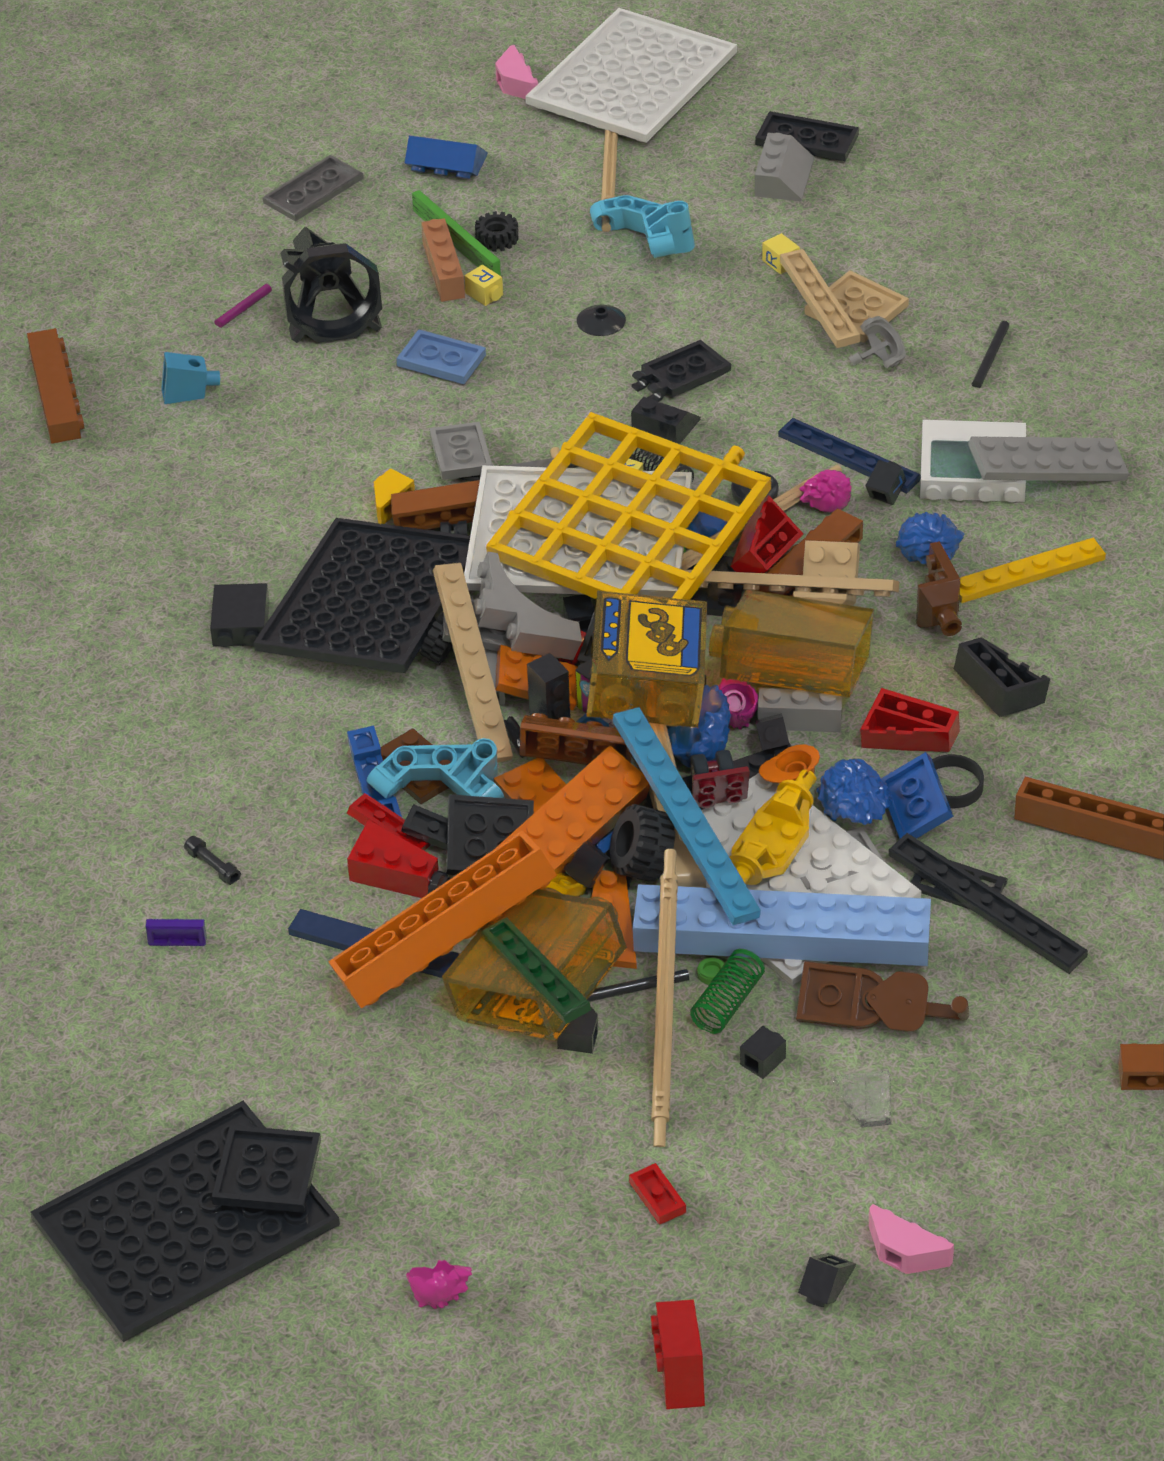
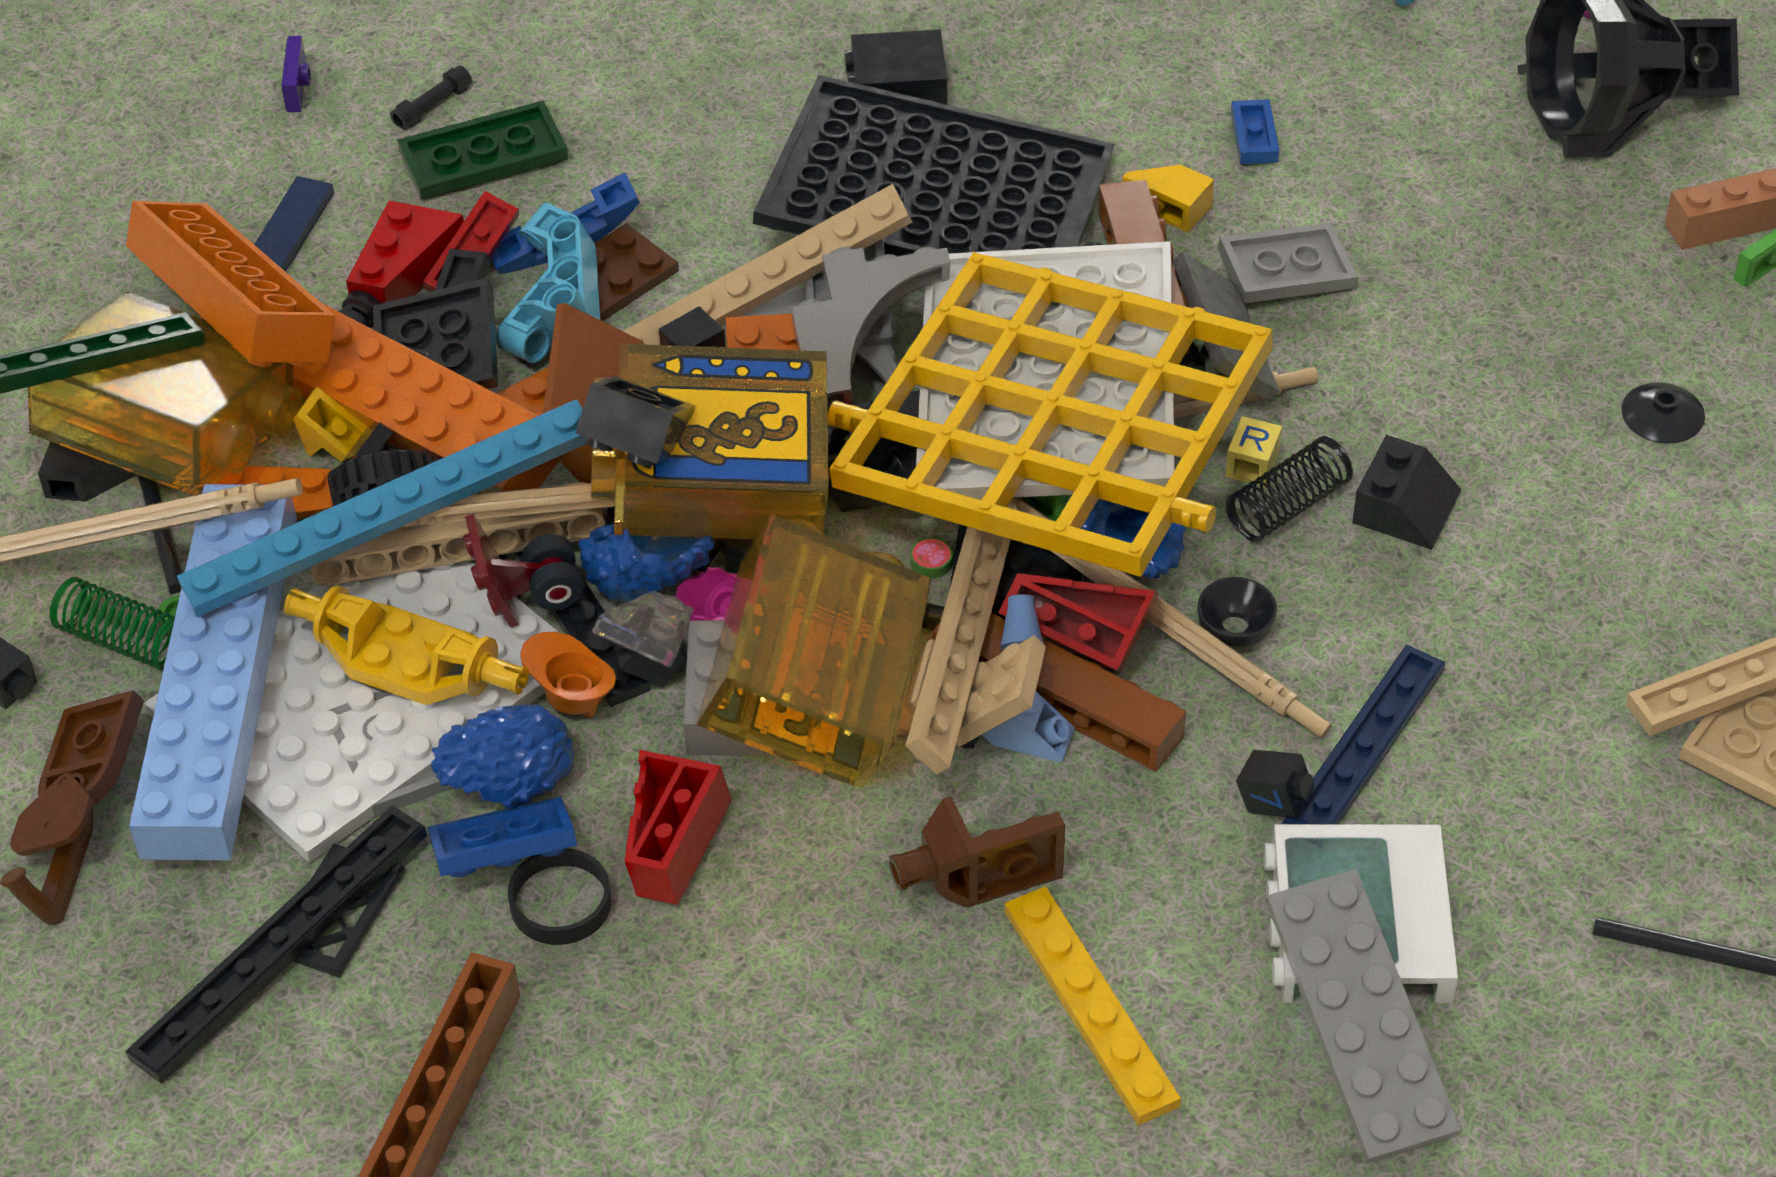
camera: 85 degrees right, 5 degrees up
medium blue plate [396,330,486,384] -> none
light yellow brick [464,265,503,306] -> none
black tile [632,339,732,402] -> none
dark pink hair [799,469,852,513] -> none
light grey helmet [849,316,906,369] -> none
blue hair [896,512,964,565] -> none
black wedge [953,637,1050,717] -> none
none -> dark green plate [397,100,569,200]
none -> black slope [575,376,696,467]
none -> clear wing [592,590,694,667]
none -> medium blue cone [1000,595,1044,651]
none -> blue plate [1231,99,1279,164]

